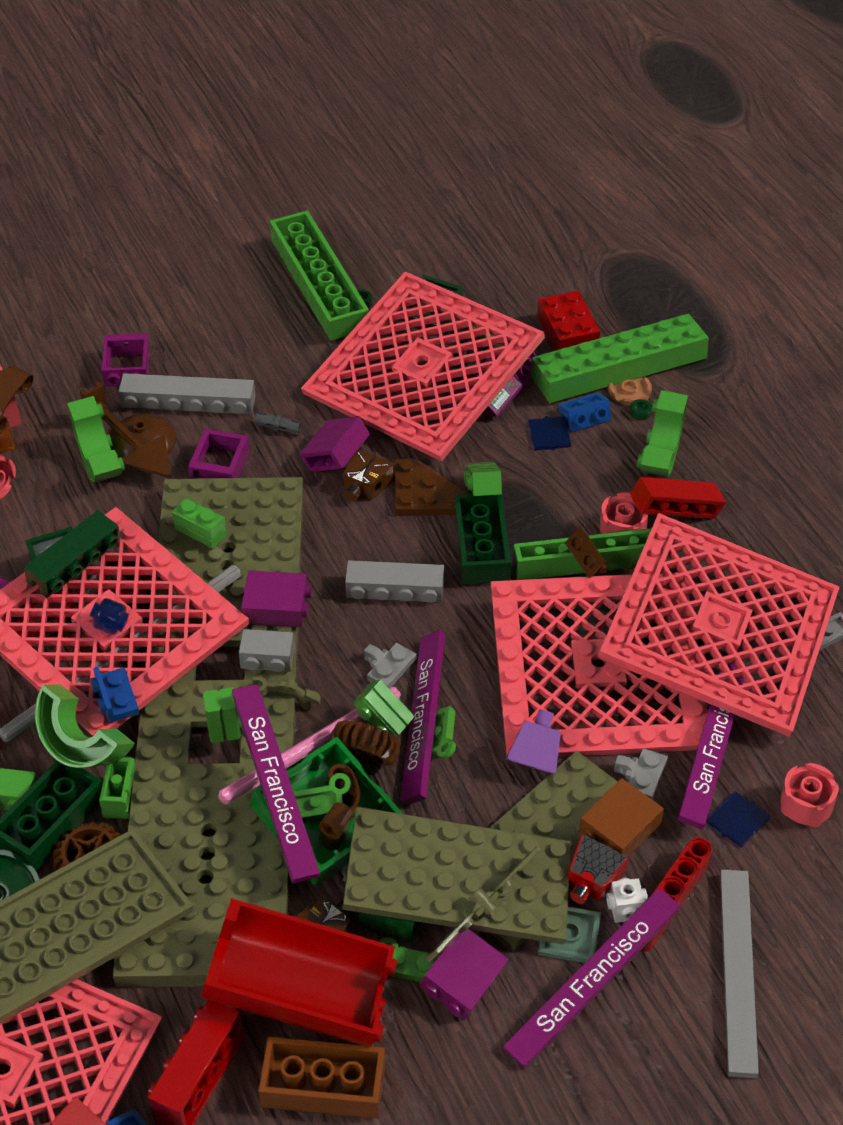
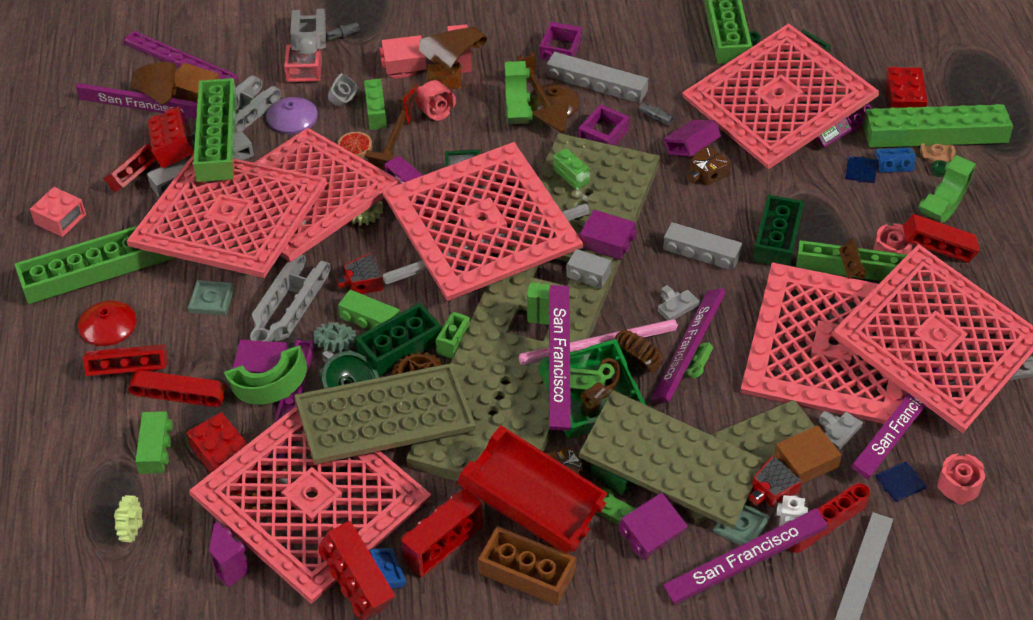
camera: 20 degrees right, 0 degrees up
dark green brick [24,510,120,598] -> none
bright green brick [35,684,135,768] -> none
clear blue head [90,598,129,635] -> none
blue bracket [90,667,139,723] -> none
olive piece [252,676,321,711] -> none
bright green brick [353,679,414,737] -> none
reddish brown plate [395,459,465,516] -> none
olive piece [425,846,541,962] -> none
bright green brick [463,462,502,496] -> none
medium lavender torso [506,709,561,774] -> none

